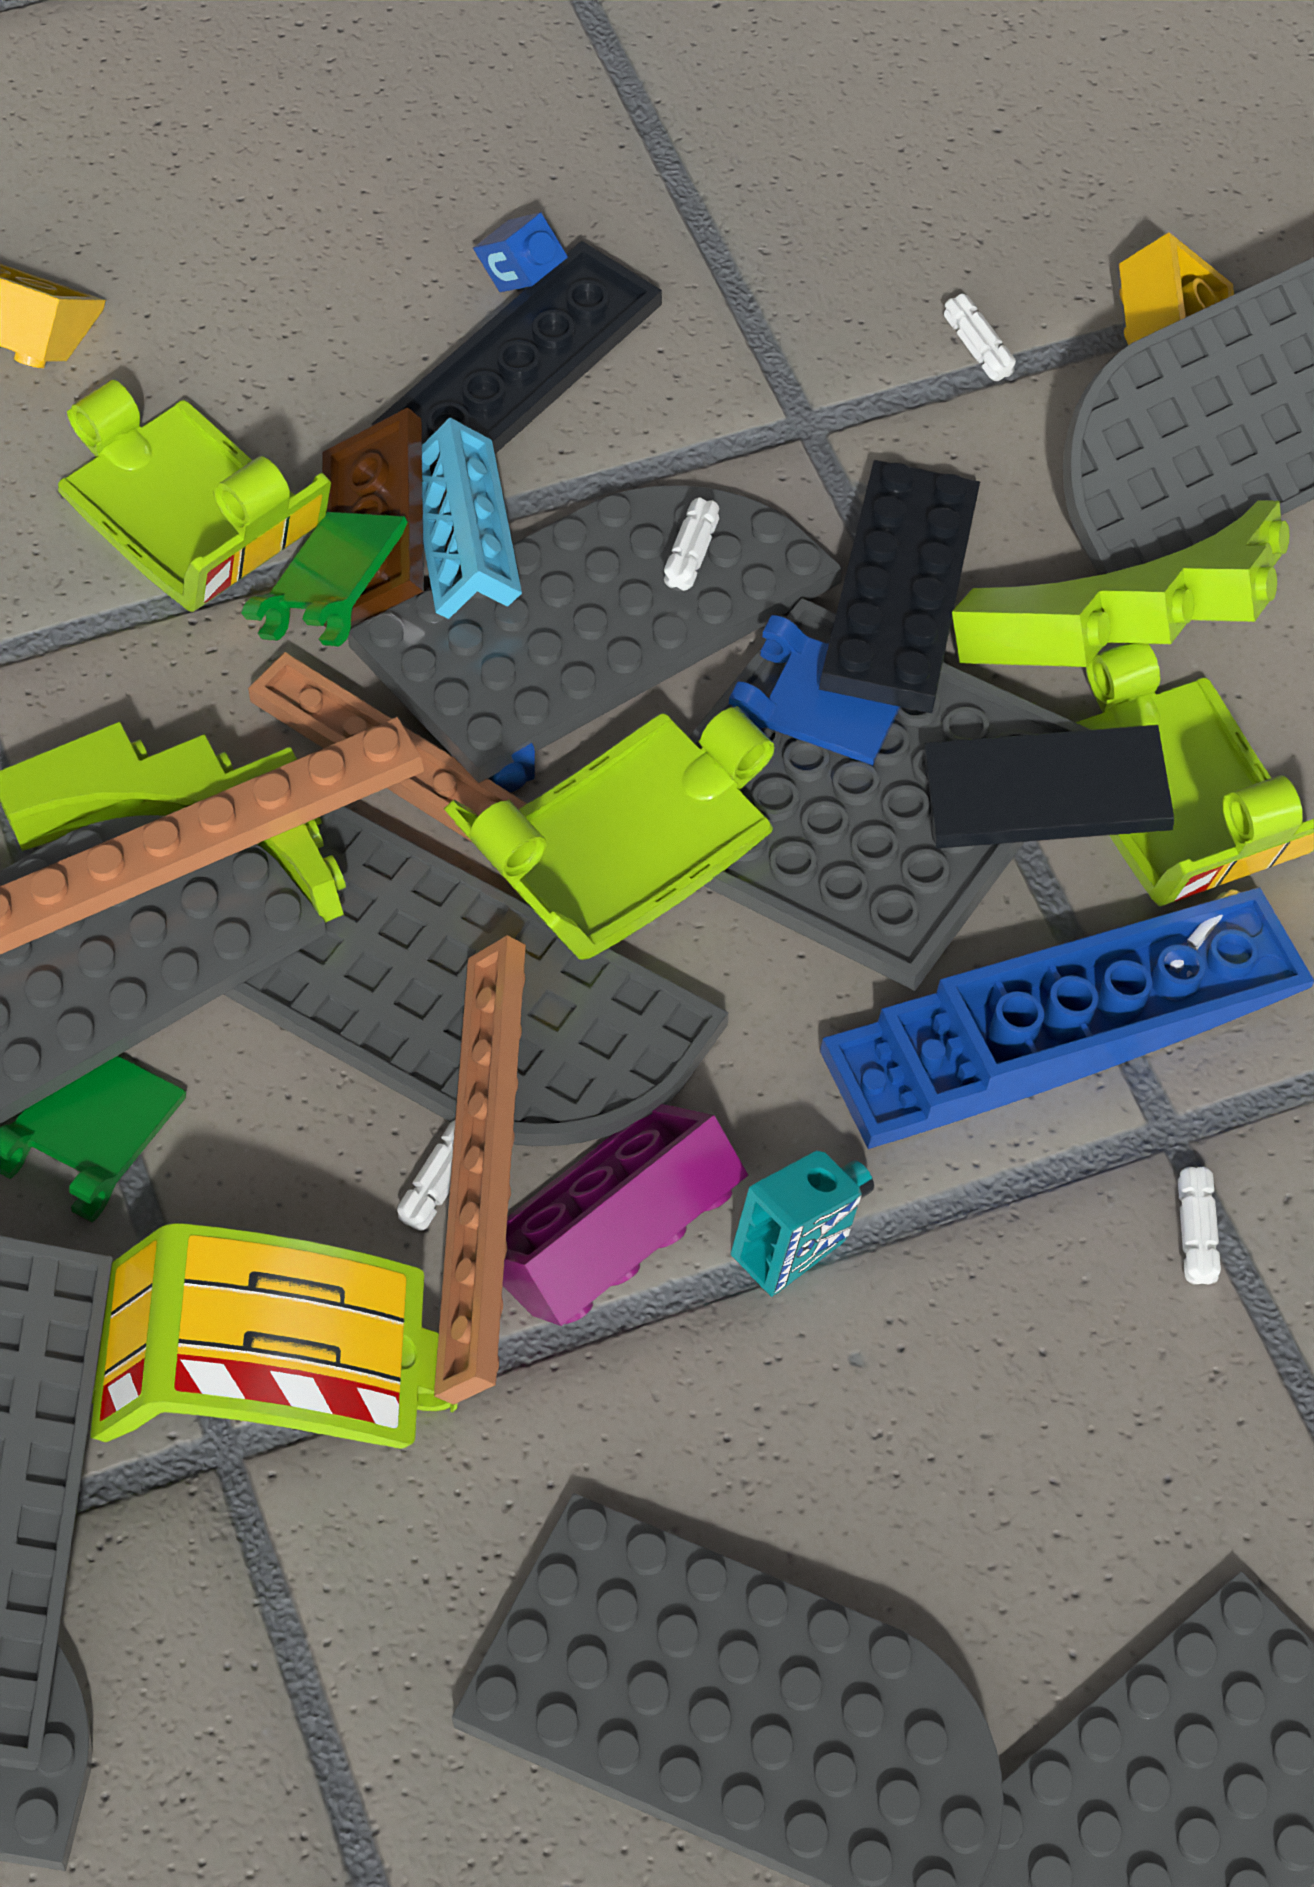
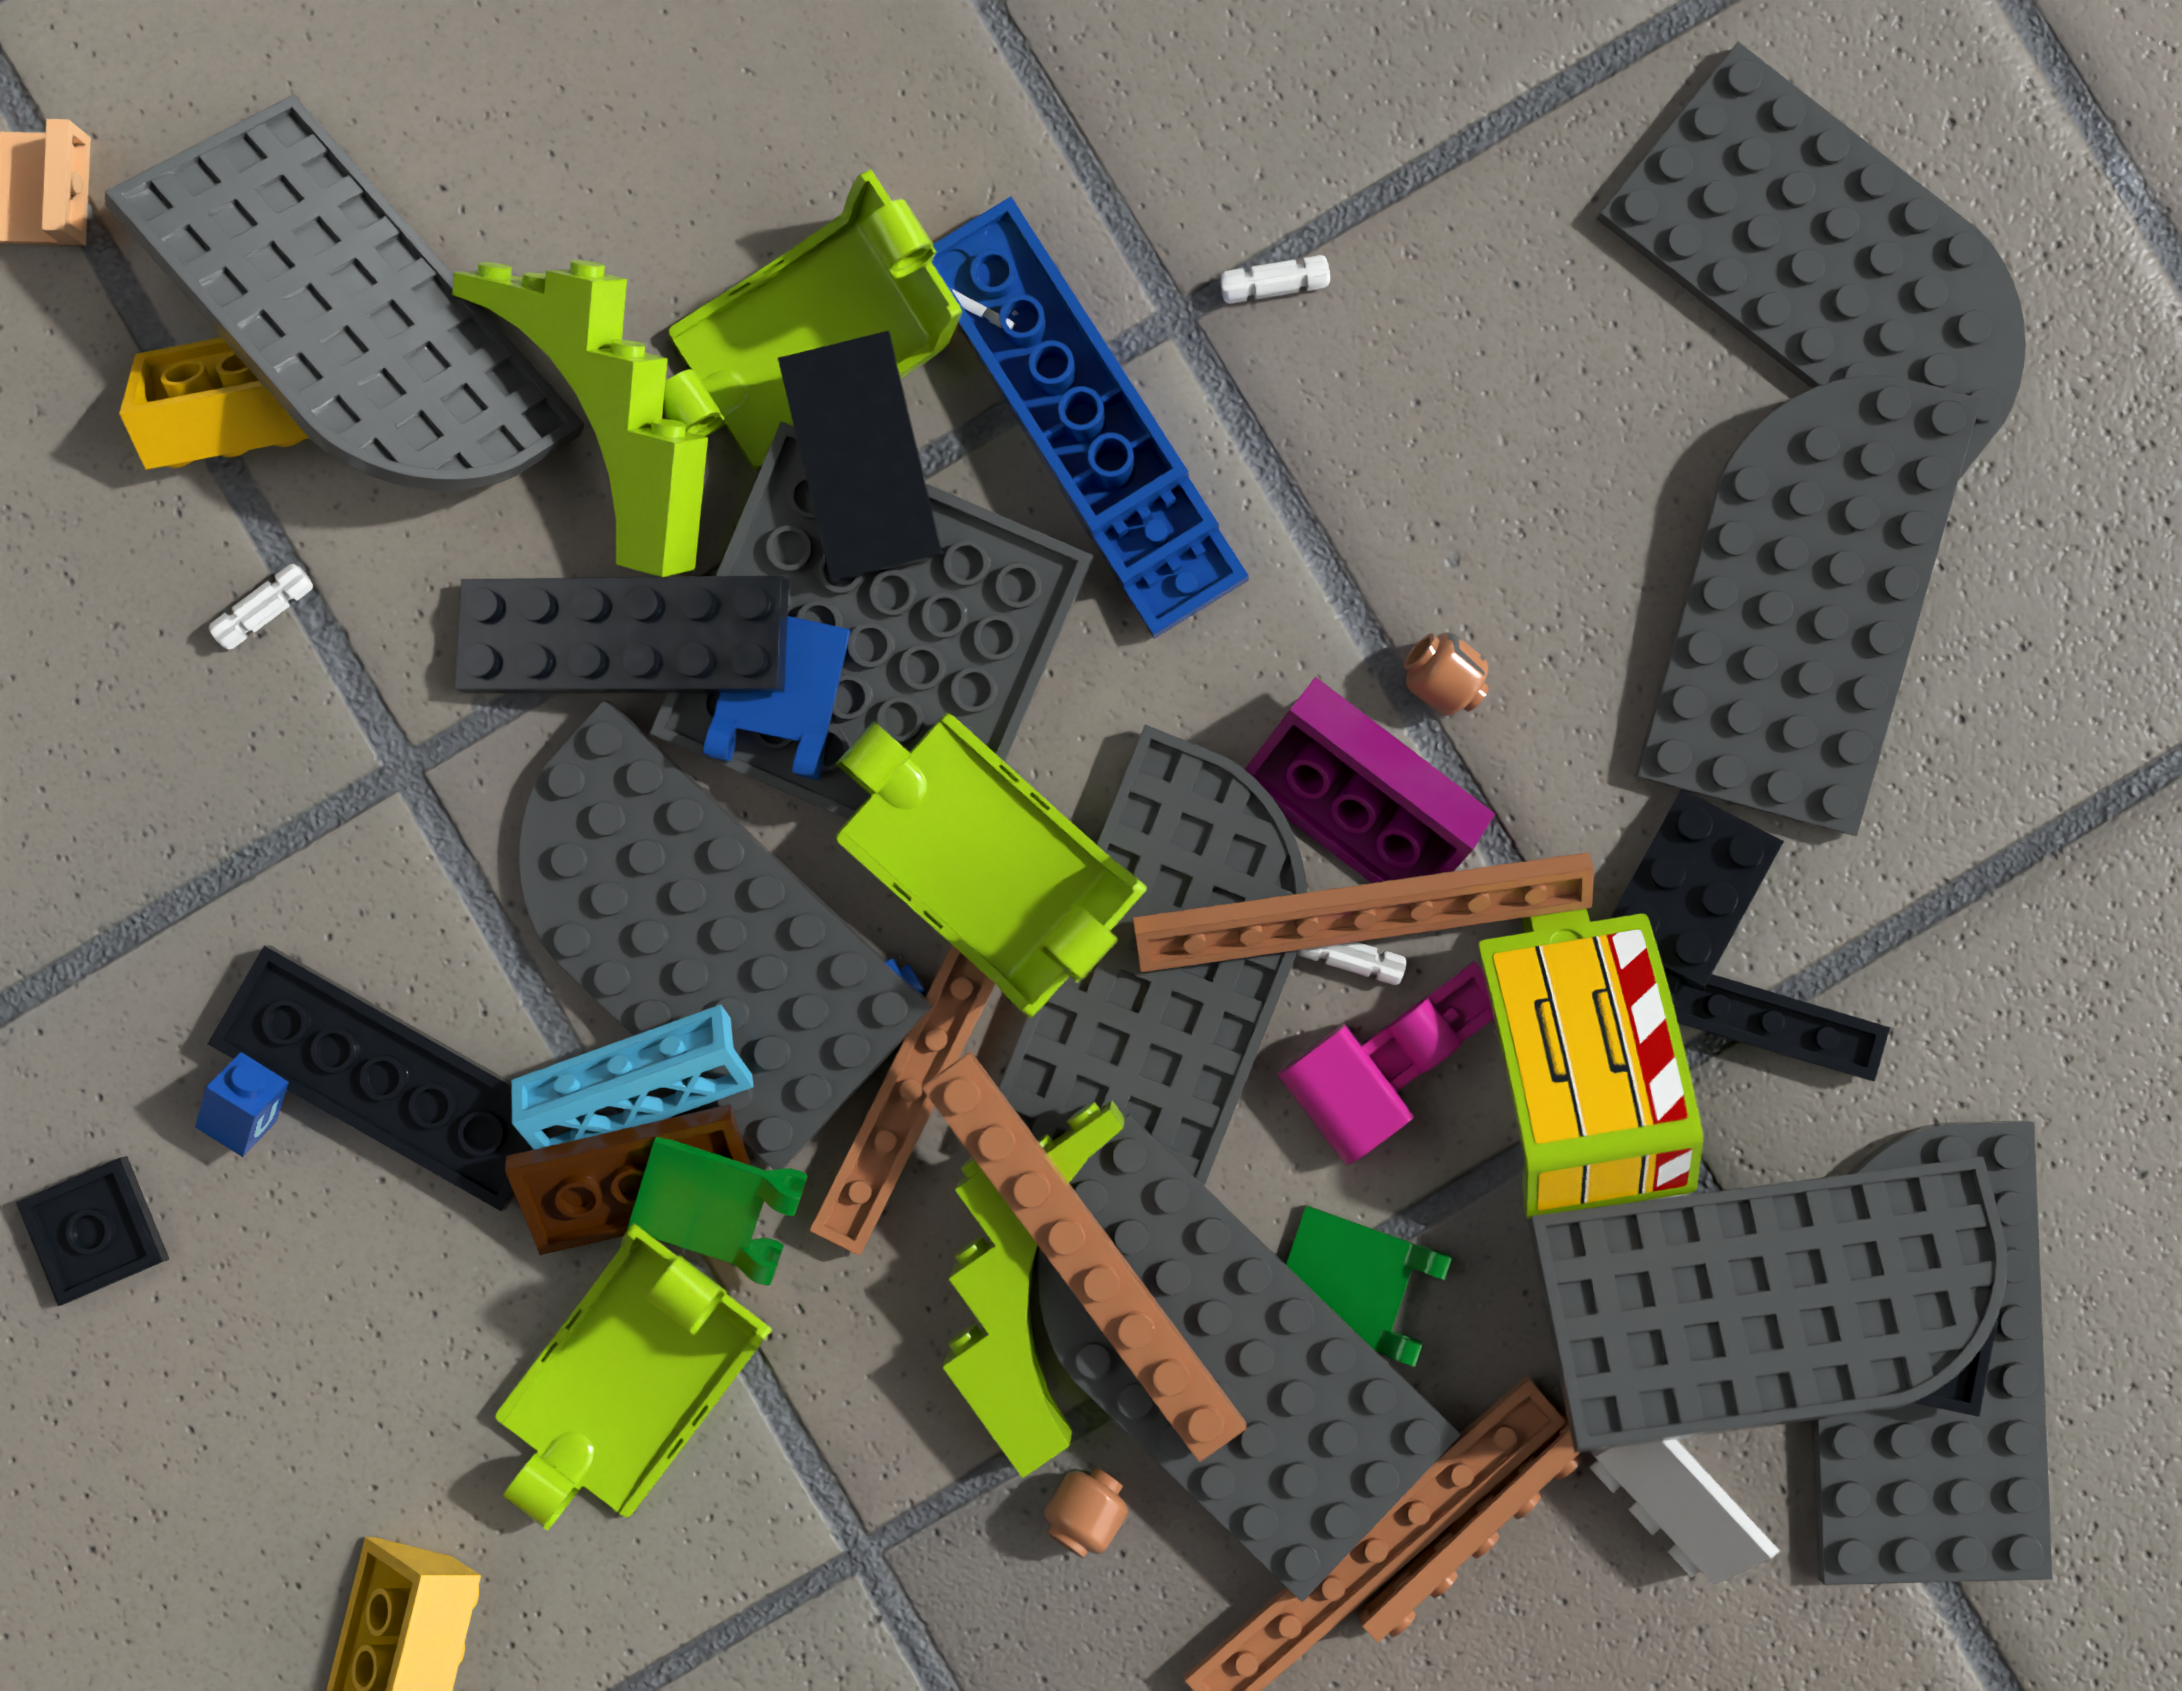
camera: 95 degrees left, 30 degrees up
white axle [664,497,720,591] -> none
teal torso [730,1150,874,1297] -> none
none -> black tile [16,1156,170,1306]
none -> dark pink plate [1277,960,1494,1166]
none -> nougat head [1404,632,1489,716]
none -> black plate [1610,789,1784,991]
none -> black plate [1665,972,1890,1082]

